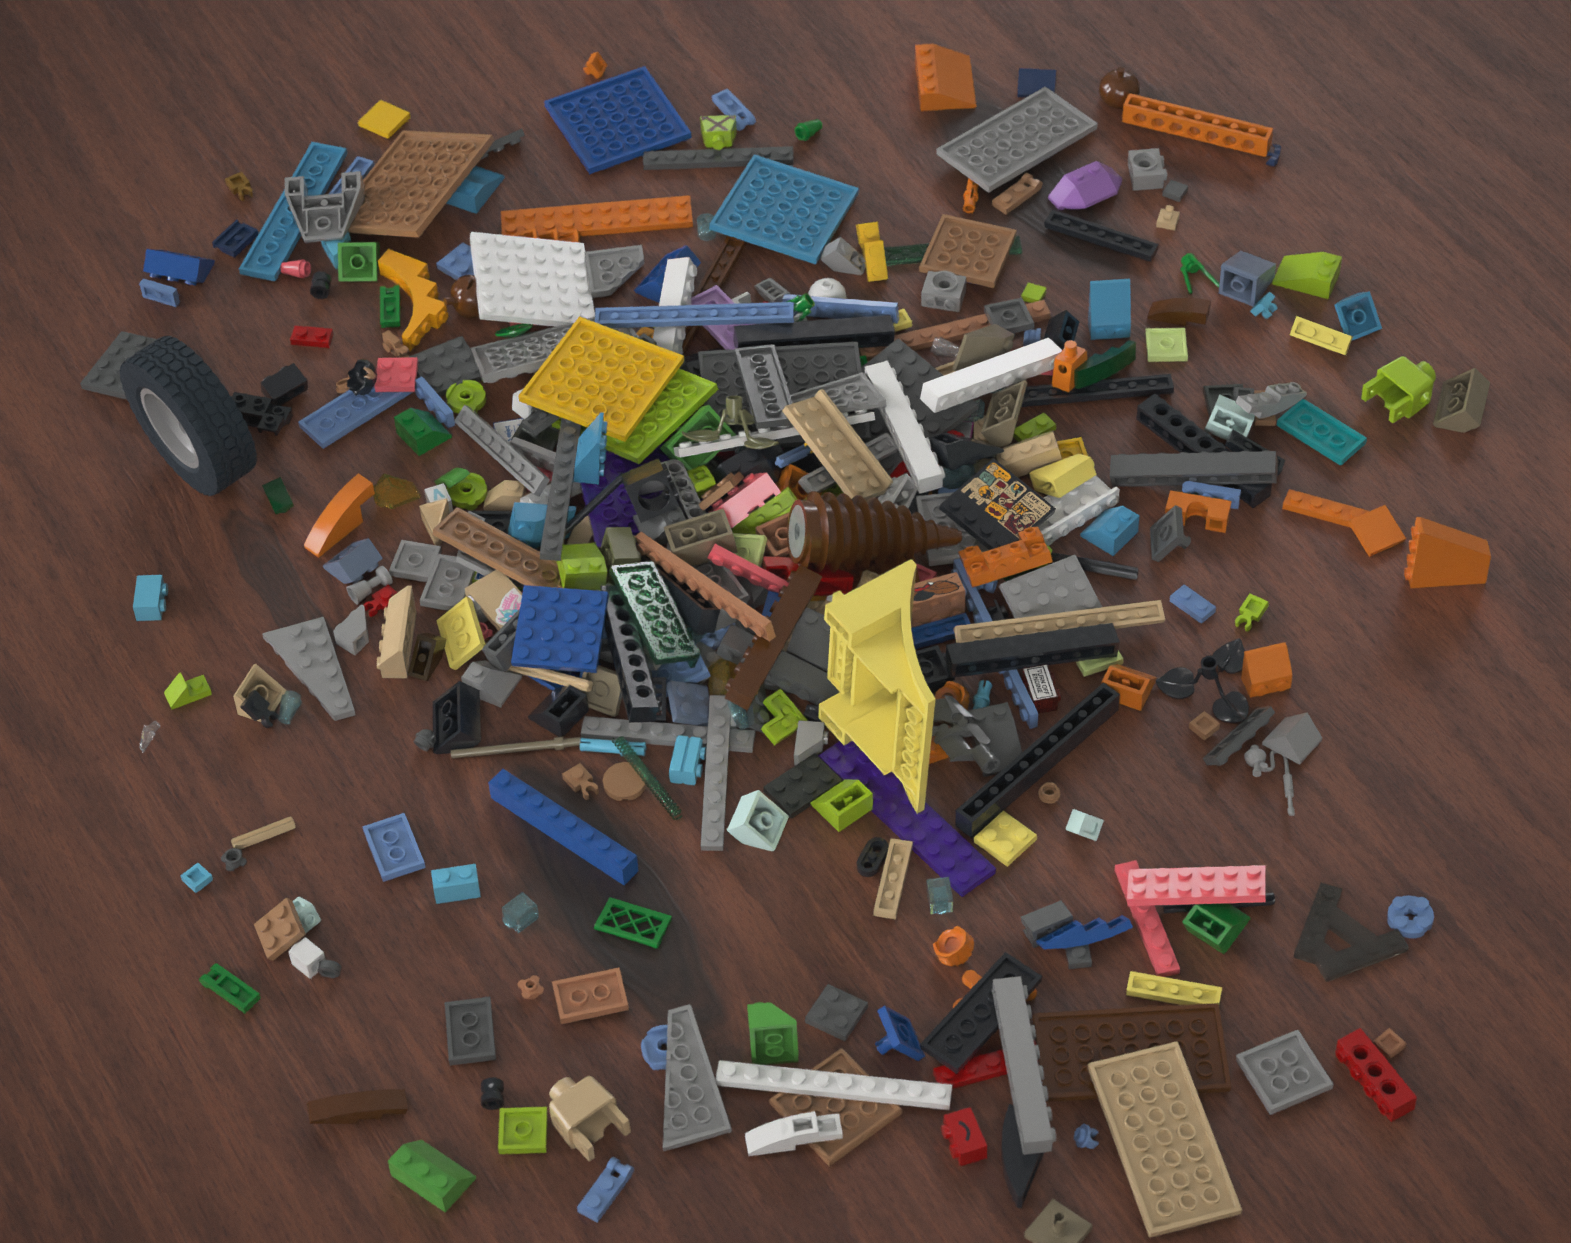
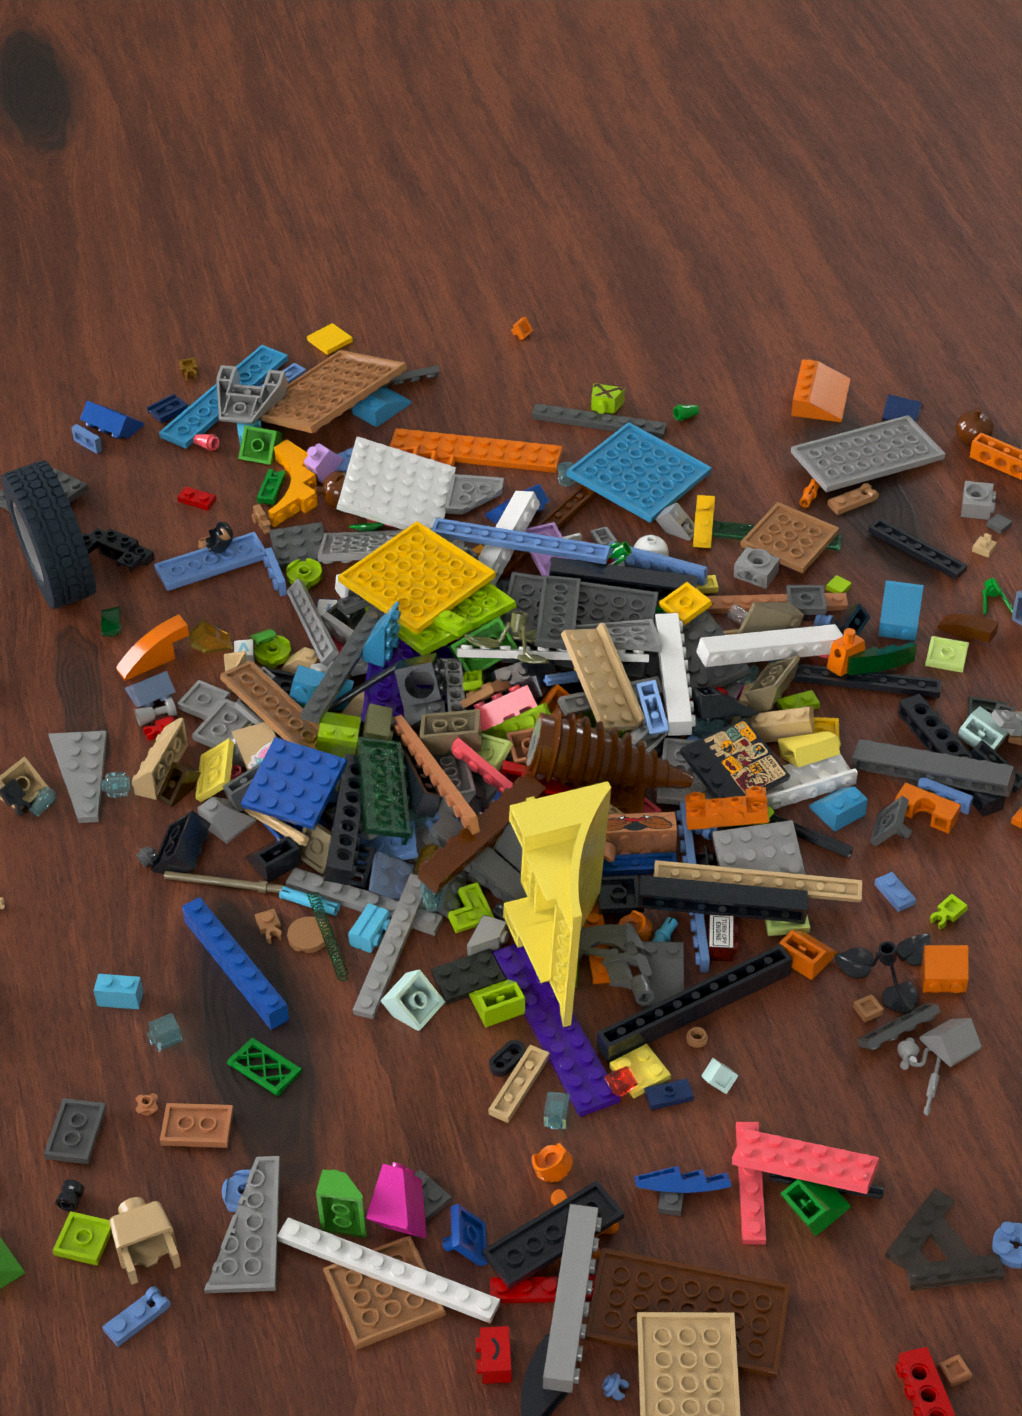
camera: 15 degrees right, 5 degrees down
black brick [260,363,308,406] -> none
black wheel [310,272,331,299] -> none
light grey slope [333,604,369,655] -> none
medium blue plate [363,813,425,882] -> none
coral plate [374,357,418,392] -> none
green slope [394,408,452,456] -> none
blue plate [544,66,692,174] -> none
medium blue plate [712,89,756,131] -> none
white slope [745,1112,843,1156] -> none
dark grey hinge [1021,900,1073,948] -> none
medium lavender wedge [1048,161,1122,210] -> none
light yellow plate [1126,971,1222,1005] -> none
light grey plate [1236,1030,1333,1115] -> none
none -> clear light blue head [101,772,130,798]
none -> lavender torso [304,443,344,484]
none -> dark pink slope [366,1162,427,1239]
none -> lime plate [433,610,473,637]
none -> clear red slope [604,1066,638,1097]
none -> light blue slope [636,680,669,736]
none -> dark blue plate [644,1079,694,1110]
none -> yellow plate [659,582,712,626]

